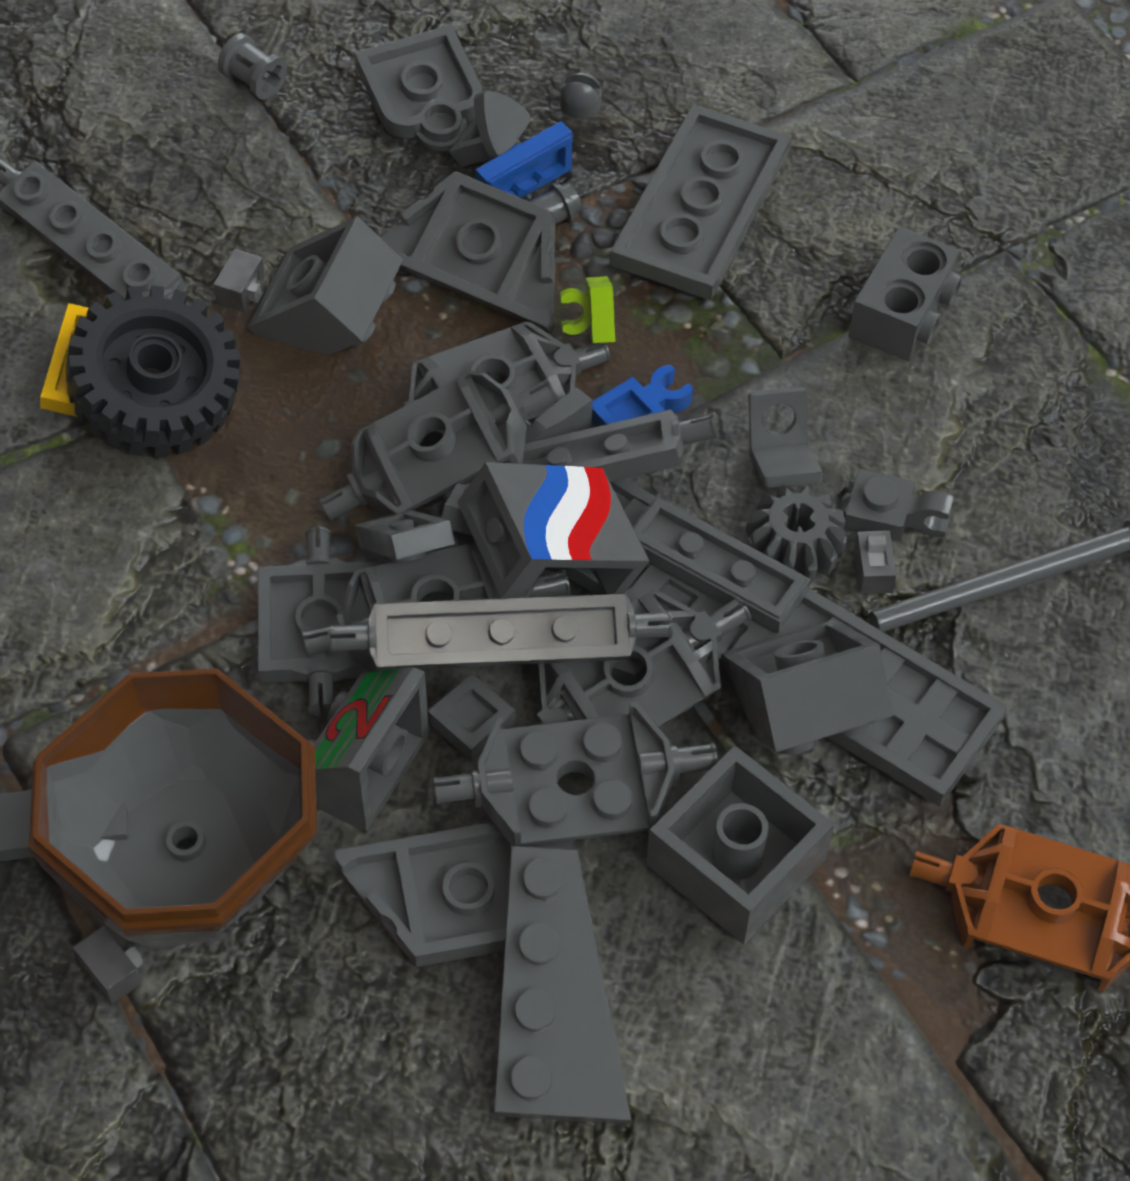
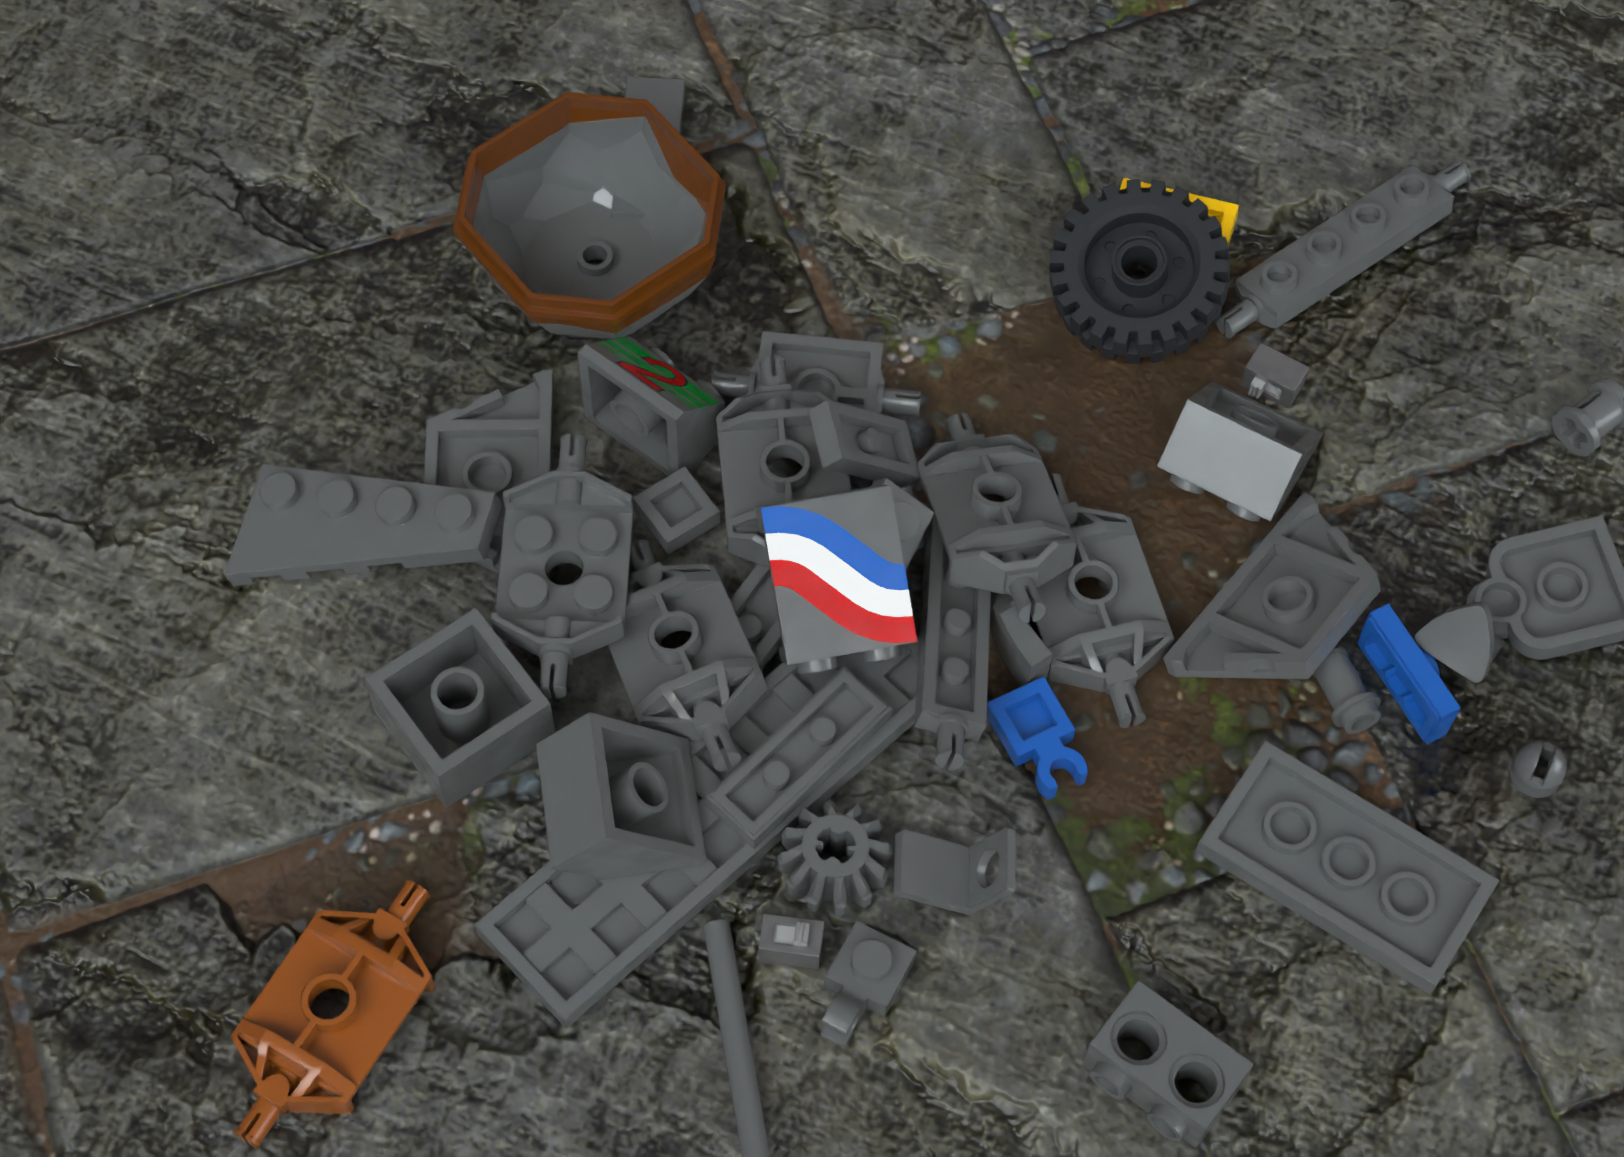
camera: 100 degrees right, 5 degrees up
plate [330,594,673,670] -> none
lime tile [559,276,615,343] -> none

